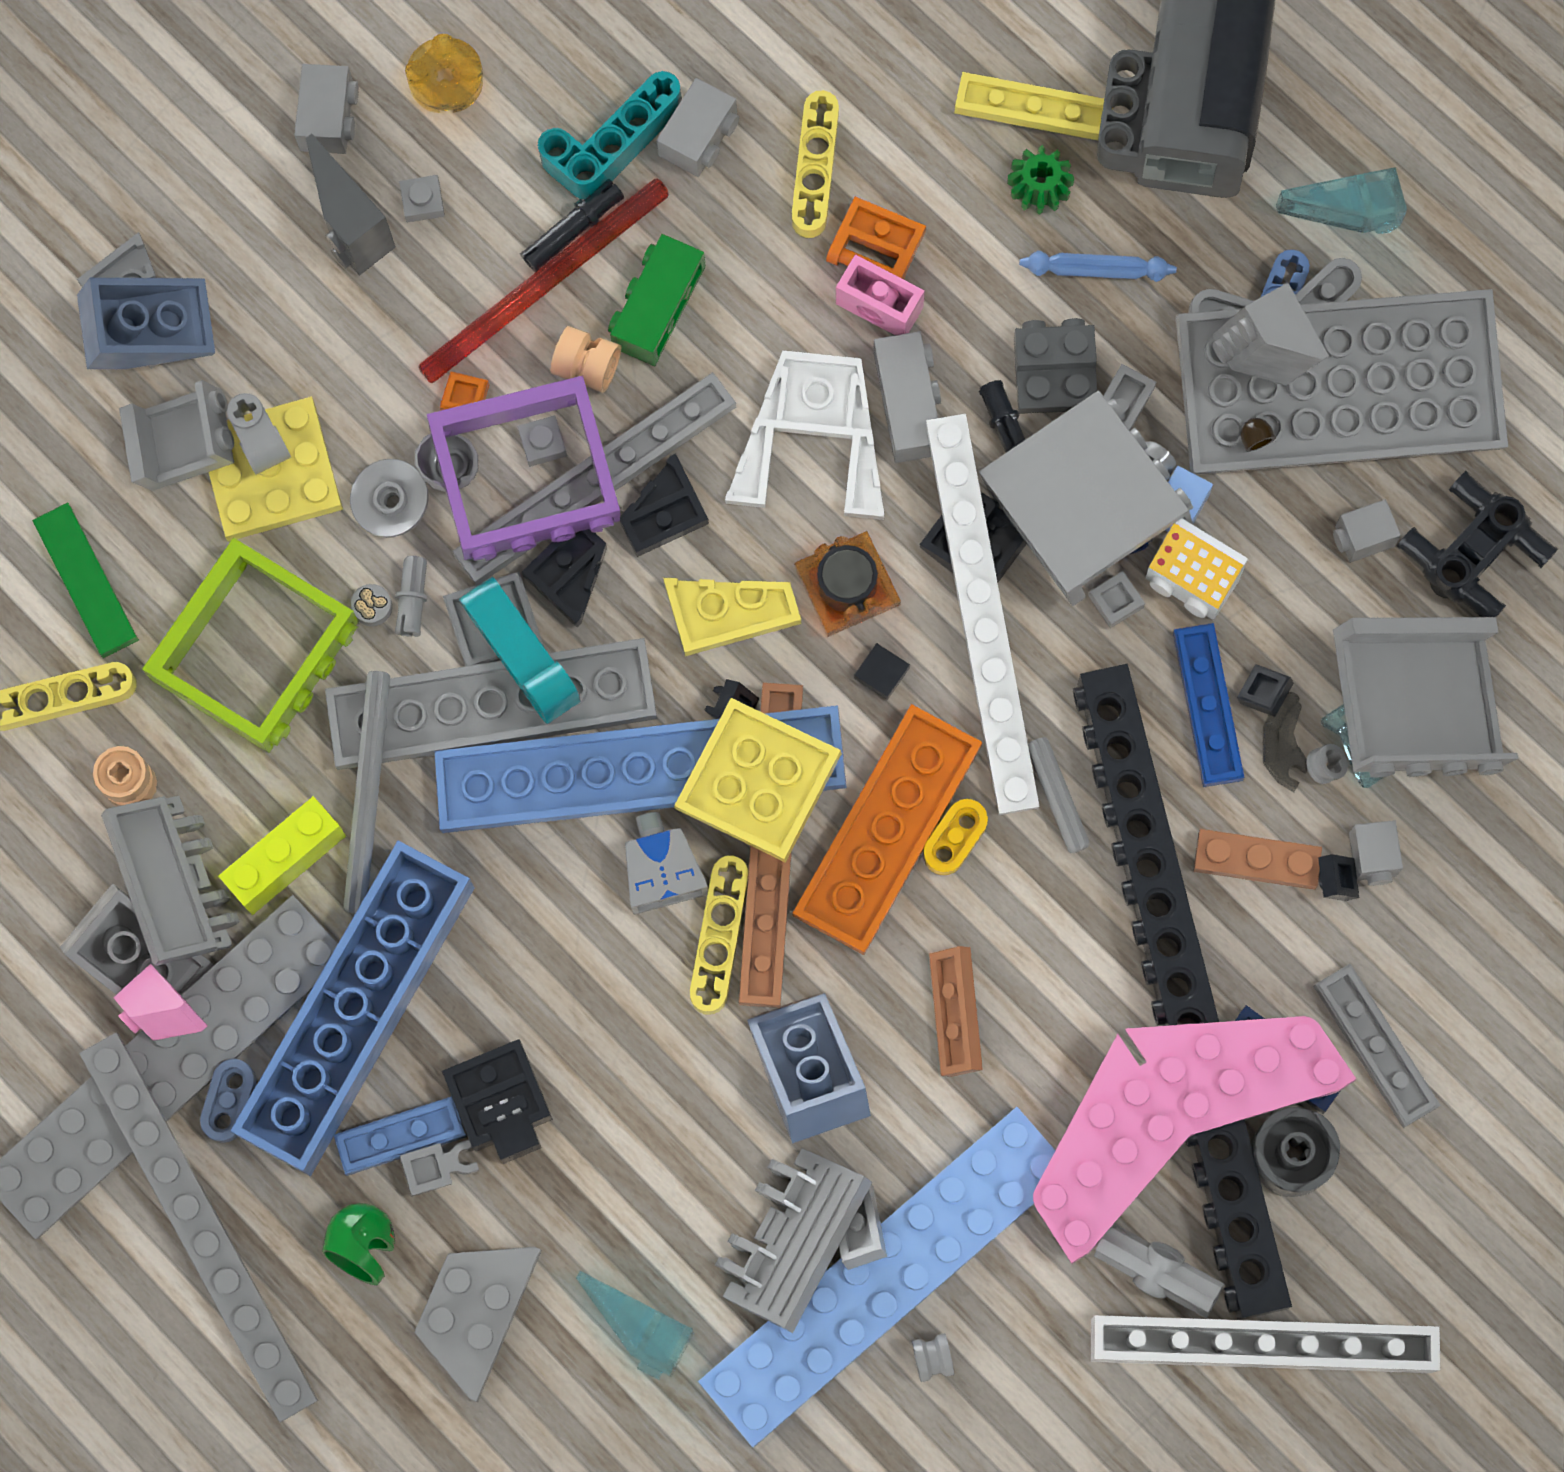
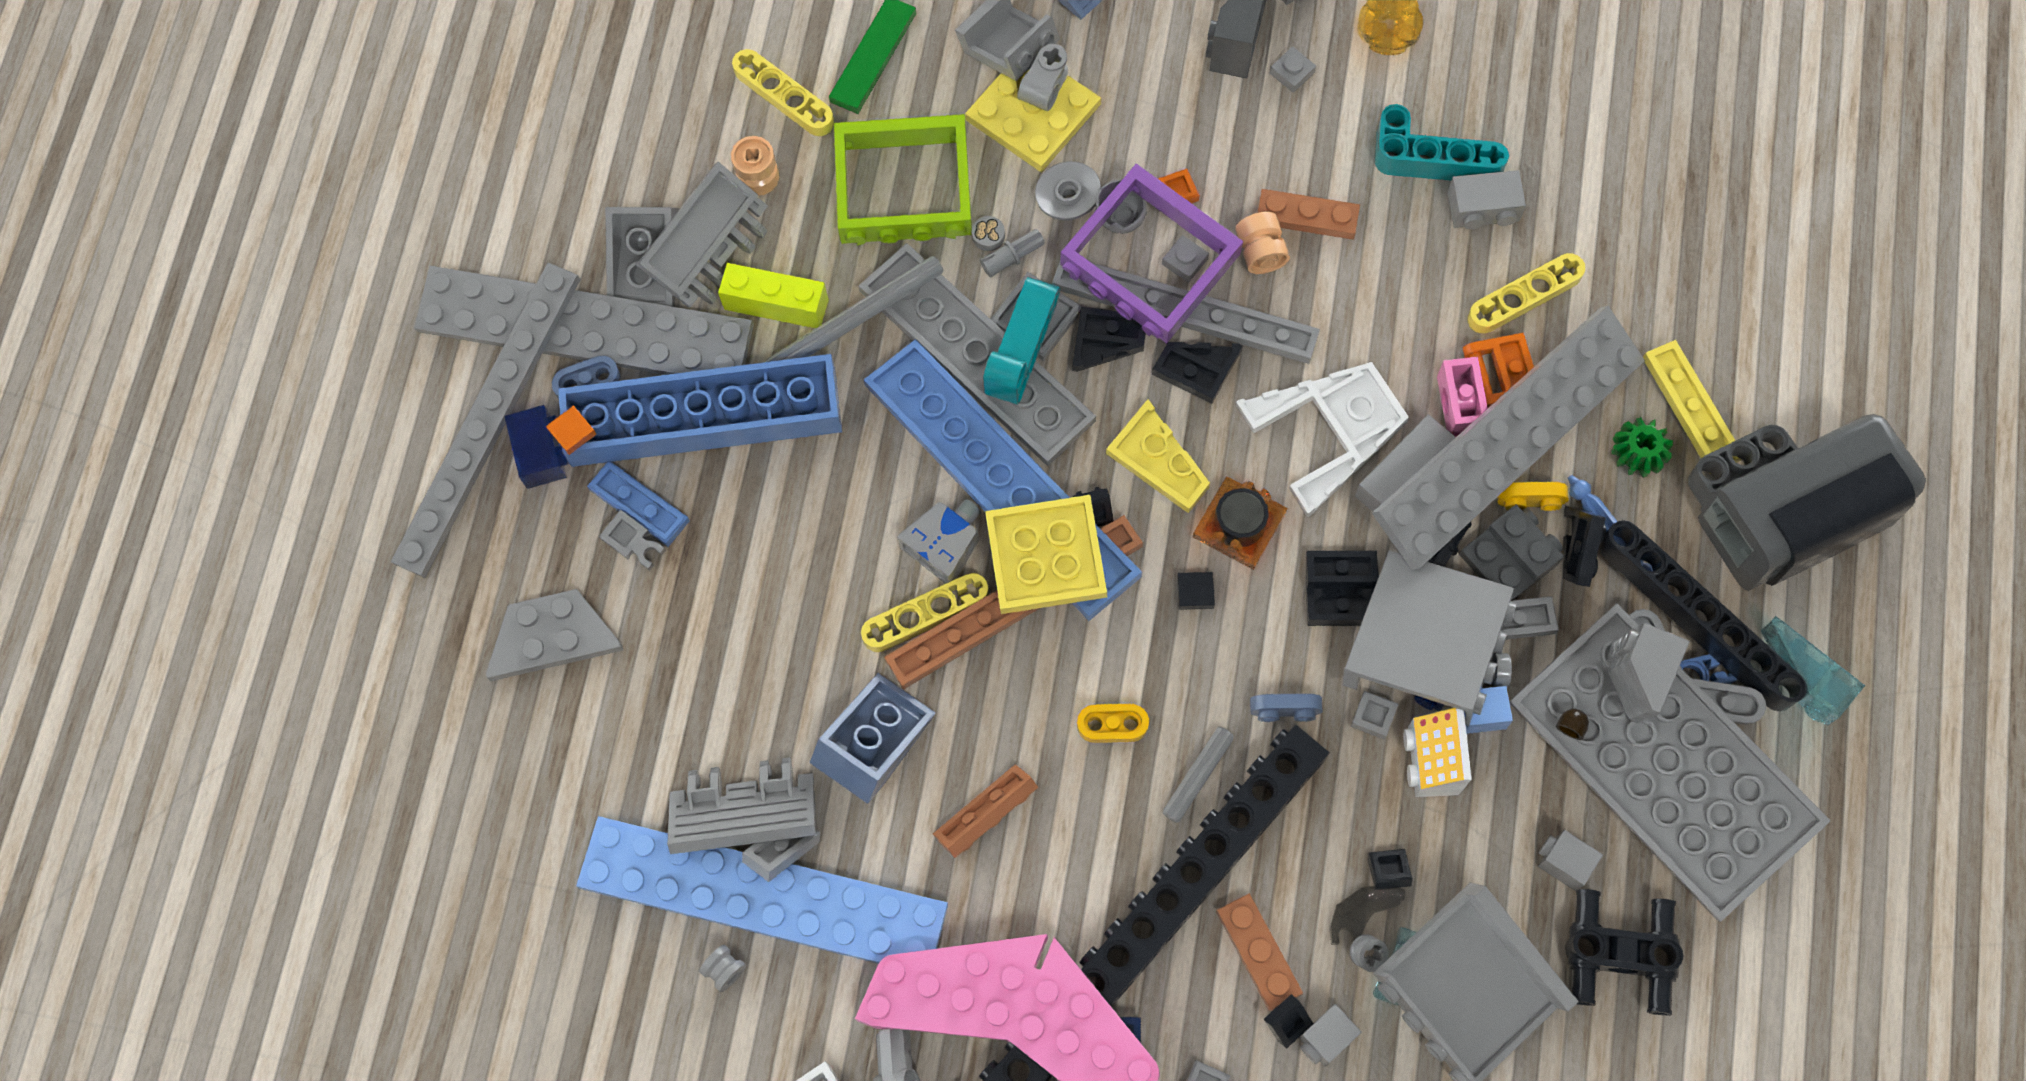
camera: 55 degrees right, 5 degrees down
bright pink slope [113,964,207,1041] -> none
green helmet [322,1203,395,1286] -> none
clear red axle [418,178,669,383] -> none
black piece [442,1039,553,1164] -> none
black pin [520,179,625,273] -> none
clear light blue slope [576,1271,694,1380] -> none
green brick [608,234,706,367] -> none
orange plate [792,704,983,955] -> none
white plate [926,414,1040,815] -> none
blue tile [1173,623,1245,787] -> none
none -> clear blue brick [504,405,569,489]
none -> orange tile [546,405,596,455]
none -> sand blue plate [1250,694,1323,722]
none -> nougat plate [1258,189,1360,240]
none -> light grey plate [1372,306,1645,570]
none -> yellow plate [1497,482,1569,511]
none -> black wing [1563,505,1606,587]
none -> black beam [1599,520,1807,712]

